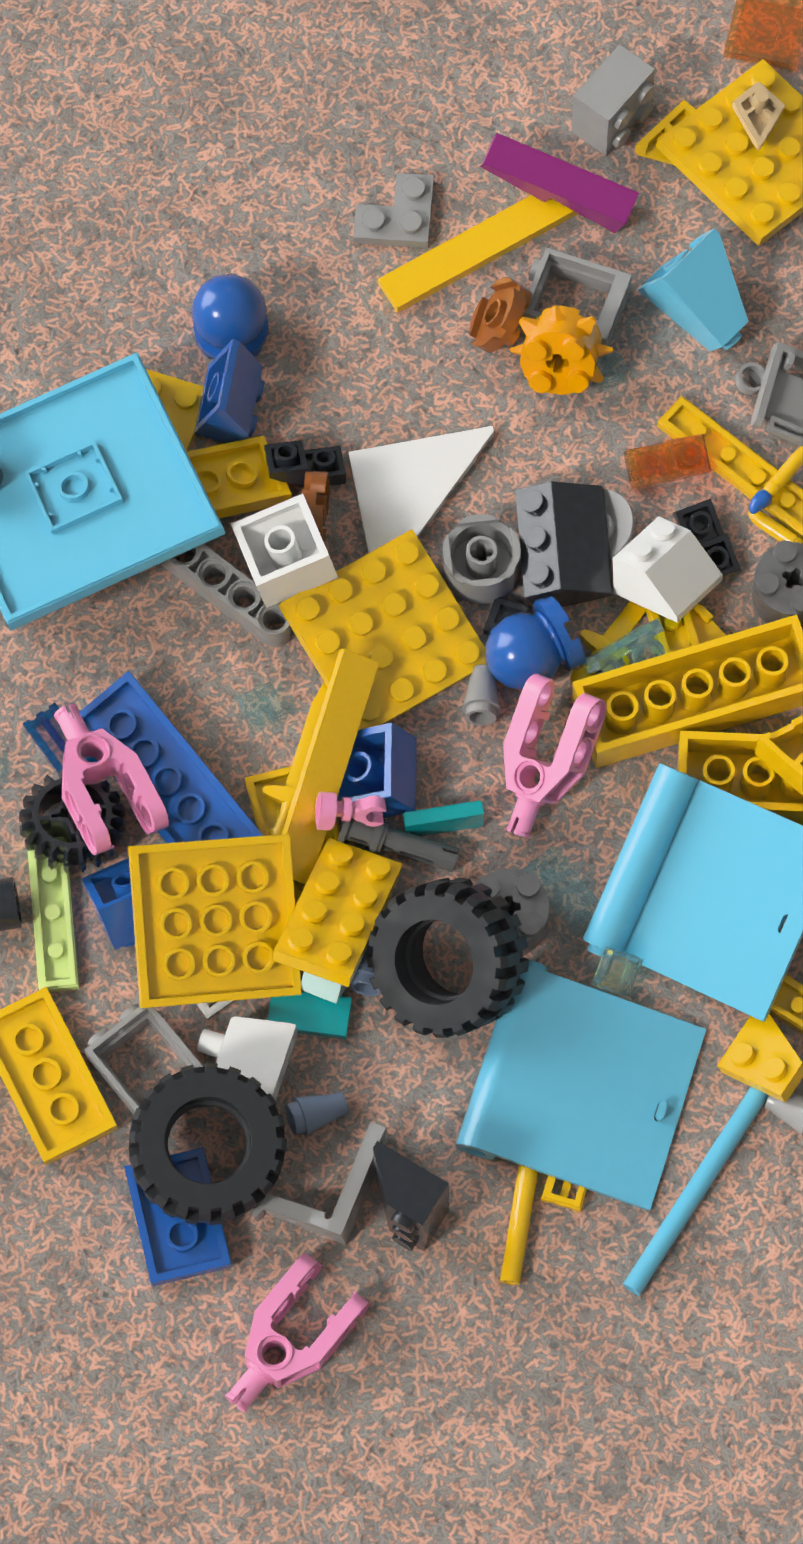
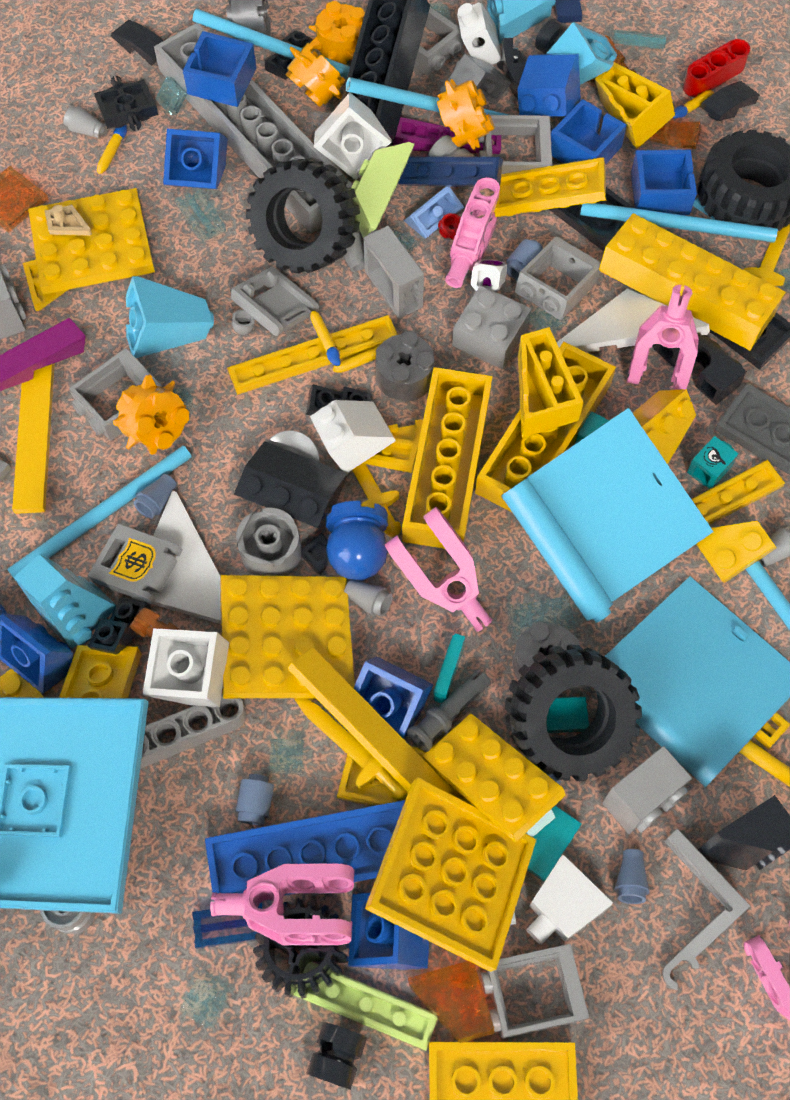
camera: 65 degrees left, 5 degrees down
blue plate [124,1147,232,1287] -> none
black tyre [128,1063,287,1226] -> none
bright pink piece [315,792,387,830] -> none
dark orange plate [469,277,532,353] -> none
clear light blue plate [583,618,665,674] -> none
clear light blue tile [591,947,643,997] -> none
clear orange slope [623,434,711,489] -> none
none -> medium azure piece [7,446,192,577]
none -> medium azure wedge [13,554,116,649]
none -> light grey container [88,524,183,604]
none -> sand blue cone [134,474,177,518]
none -> sand blue brick [235,774,274,826]
none -> clear orange wing [407,961,495,1043]
none -> teal tile [546,697,589,733]
none -> light grey brick [602,746,692,835]

